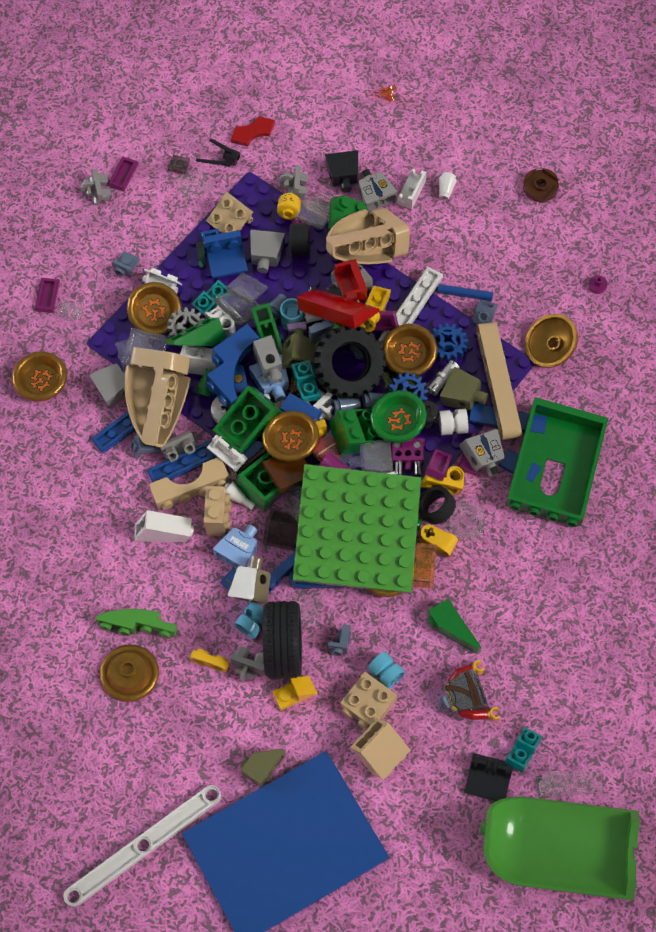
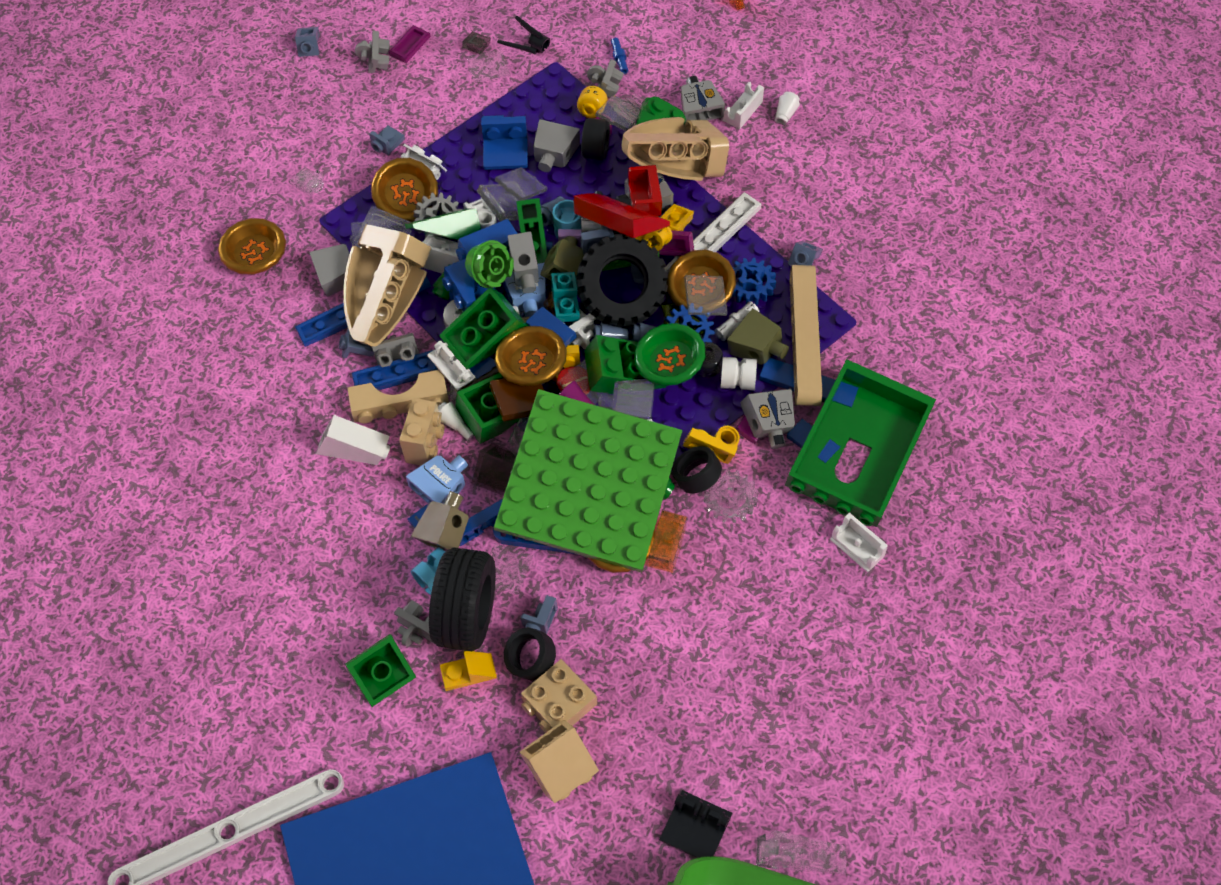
camera: 10 degrees right, 5 degrees down
magenta tile [35,278,60,313] -> none
bright green slope [95,609,178,639] -> none
pearl gold piece [100,645,159,702] -> none
yellow plate [189,649,229,673] -> none
teal slope [192,280,232,316] -> none
tile [196,242,206,267] -> none
tan hinge [206,192,253,233] -> none
red tile [231,116,275,147] -> none
olive slope [240,748,286,788] -> none
black torso [325,150,358,193] -> none
medium azure wheel [367,651,406,689] -> none
magenta piece [390,438,425,475] -> none
yellow piece [419,524,458,558] -> none
magenta tile [425,449,452,481] -> none
green slope [427,599,481,654] -> none
torso [437,660,500,721] -> none
blue piece [438,284,493,301] -> none
teal slope [505,727,543,773] -> none
reddish brown plate [523,168,559,203] -> none
pearl gold dish [525,314,578,368] -> none
magenta tile [588,275,607,294] -> none
none -> sand blue bracket [295,27,320,57]
none -> green slope [345,634,416,707]
none -> bright green cone [465,240,514,288]
none -> black tyre [504,627,556,681]
none -> blue bar [611,37,629,74]
none -> clear piece [684,274,728,317]
none -> white hinge [830,513,888,572]

